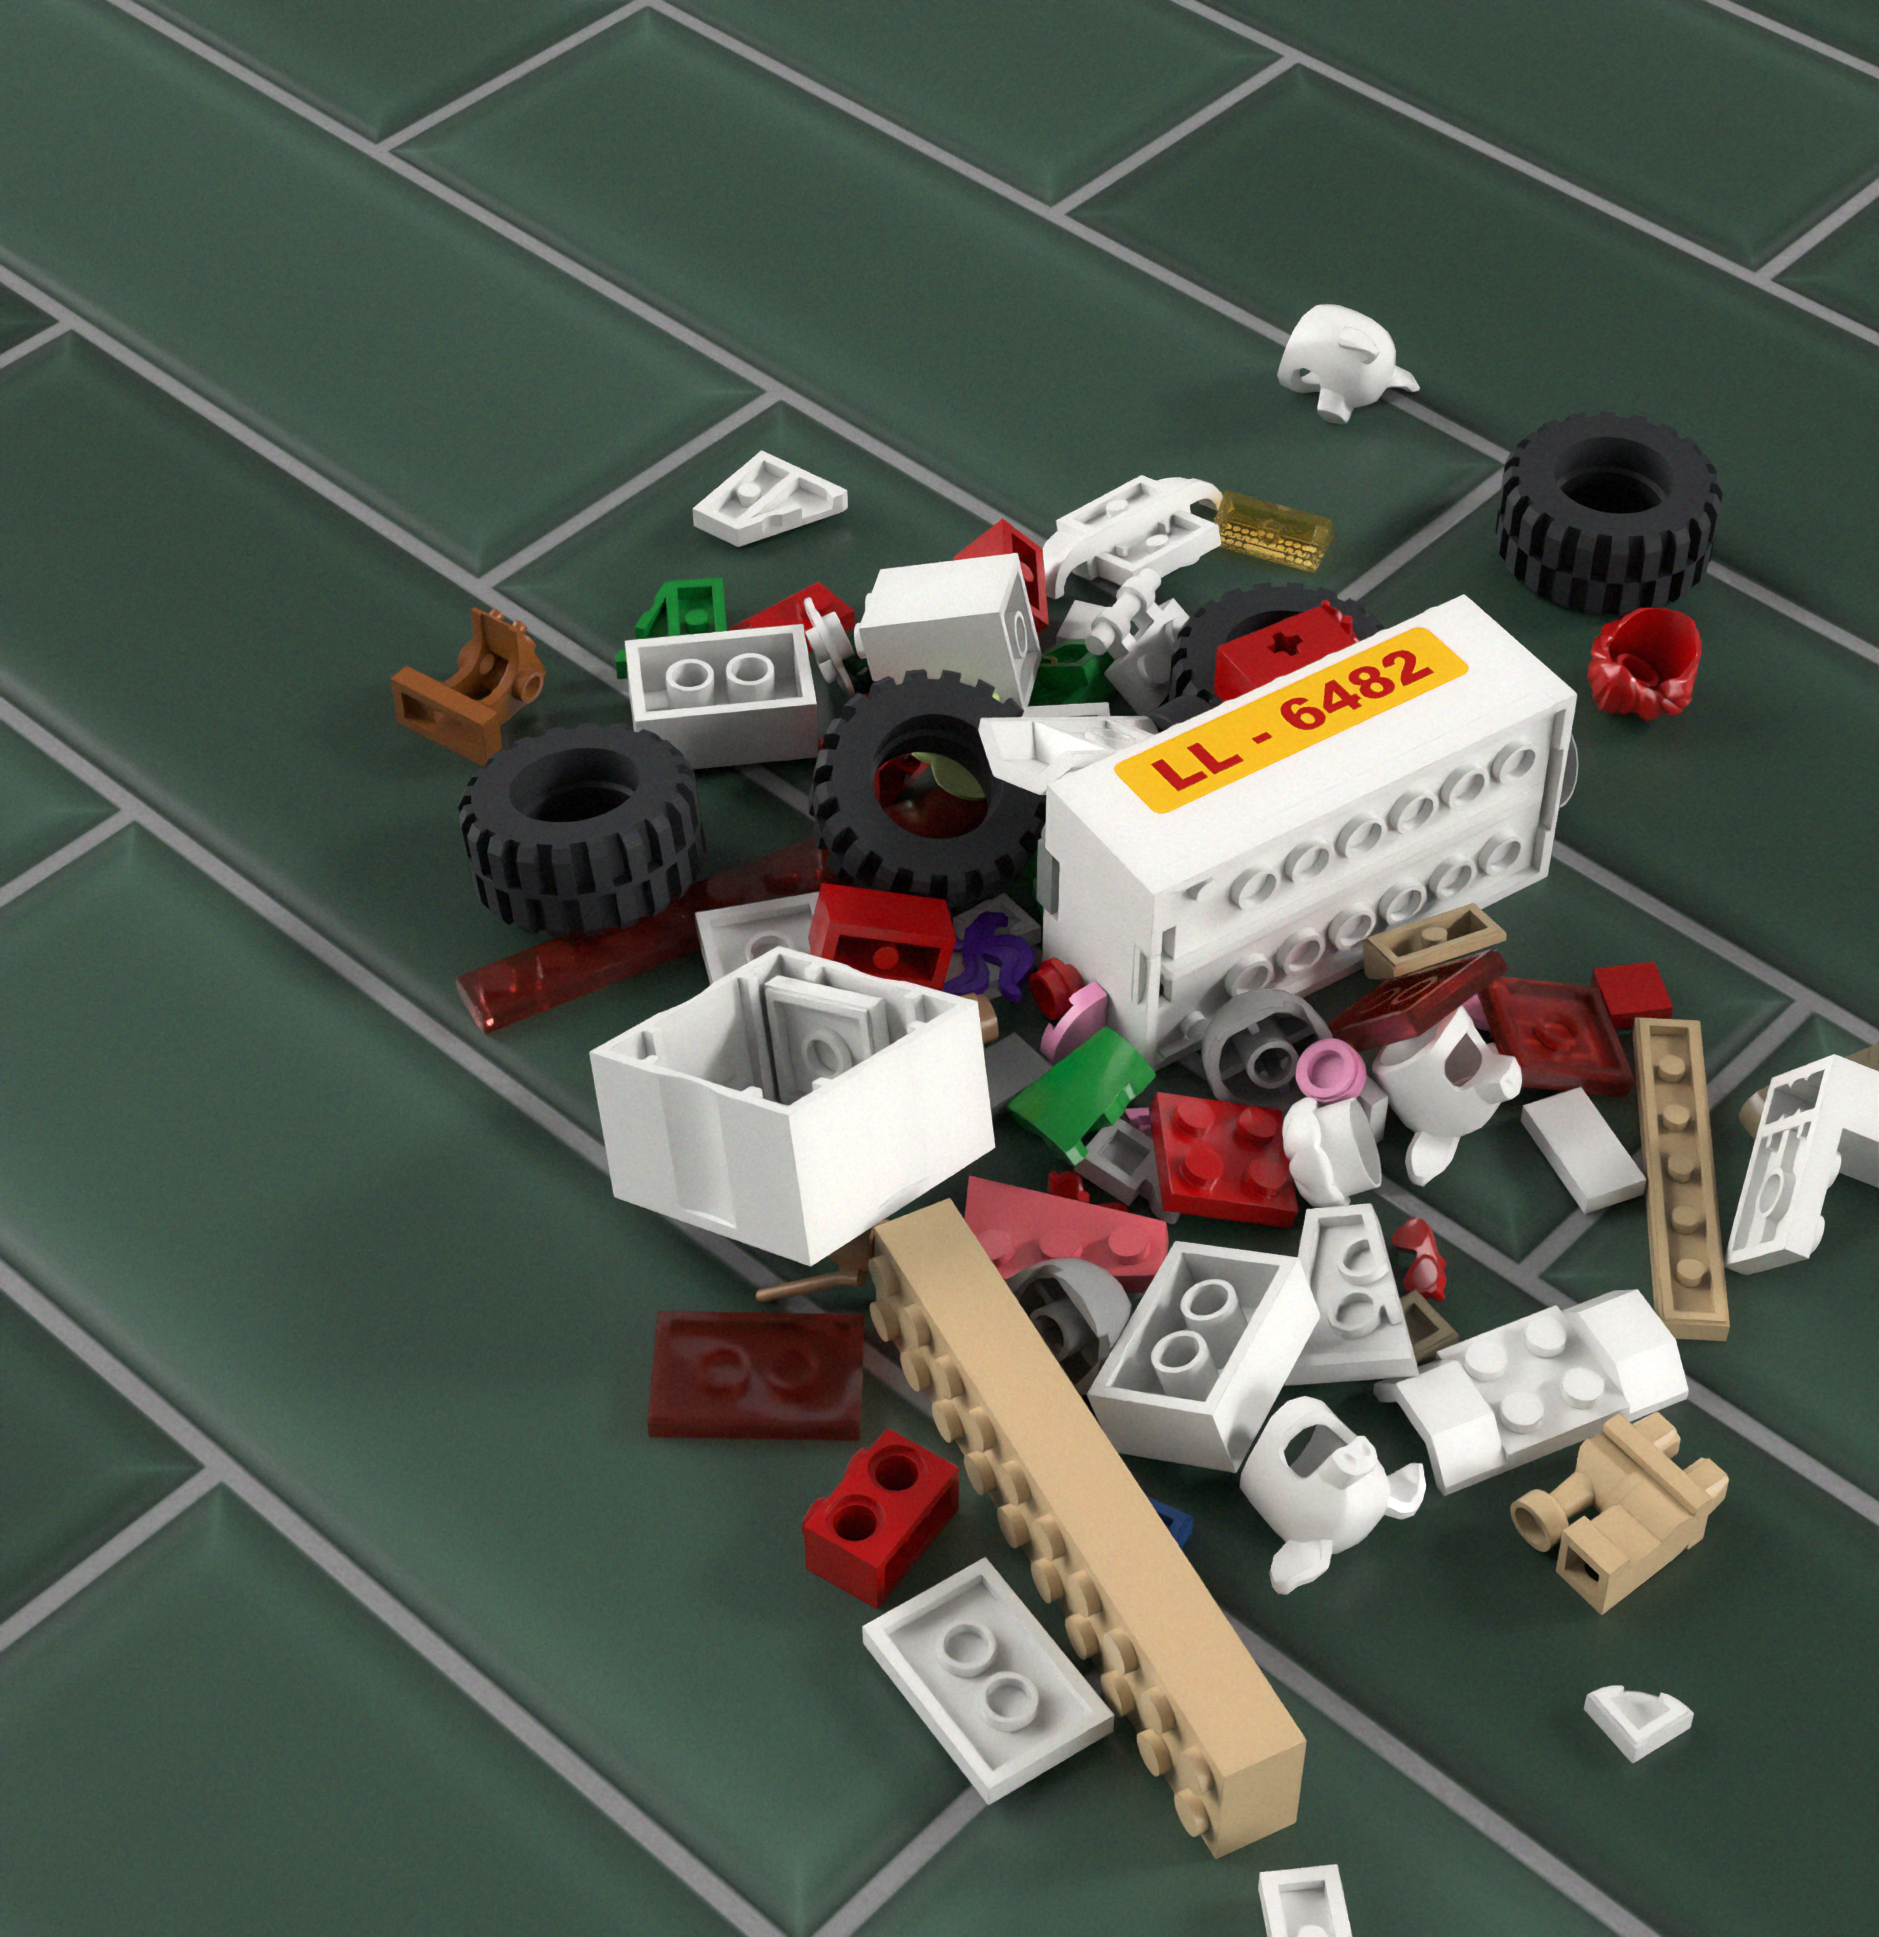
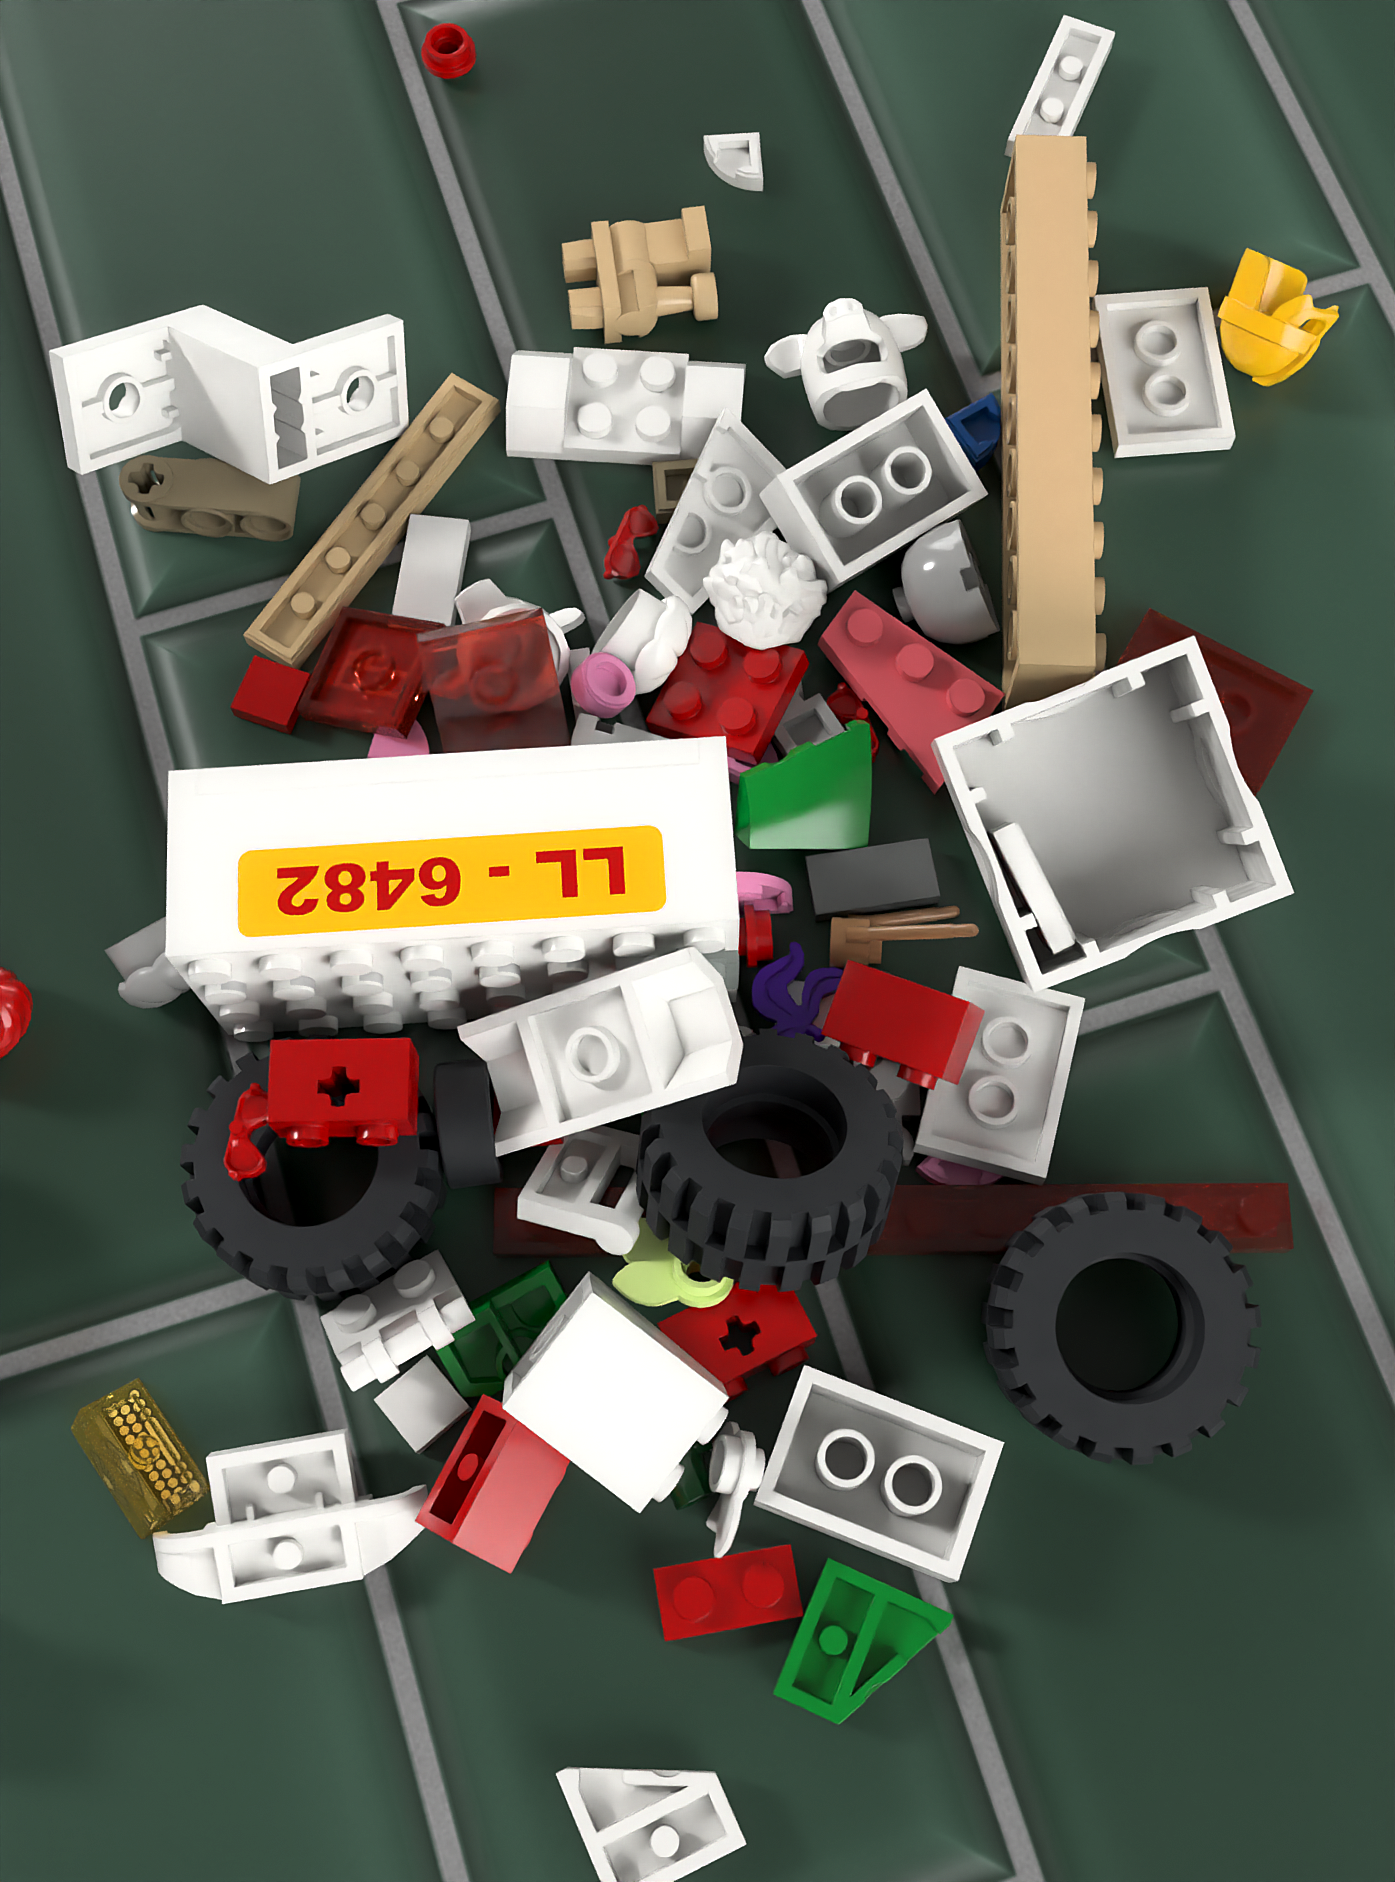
camera: 150 degrees left, 25 degrees up
dark orange tile [391,607,547,768] -> none
red brick [801,1428,959,1610] -> none
none -> white hair [703,531,828,650]
none -> yellow helmet [1217,248,1339,387]

